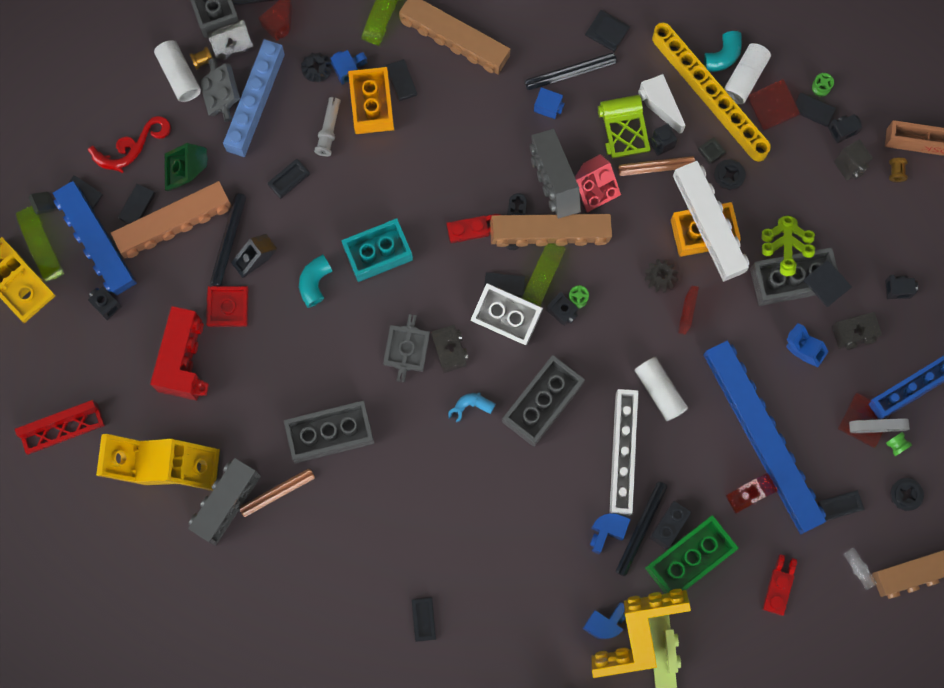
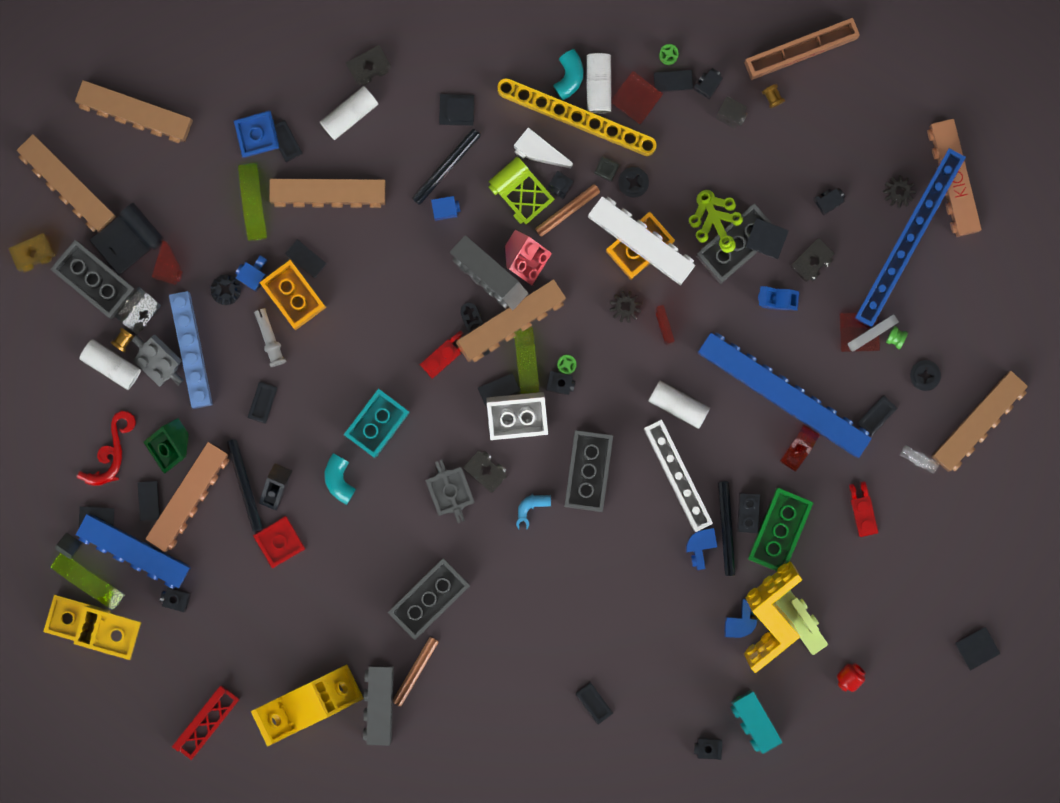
camera: 30 degrees left, 10 degrees up
red hinge [150,306,209,401] -> none

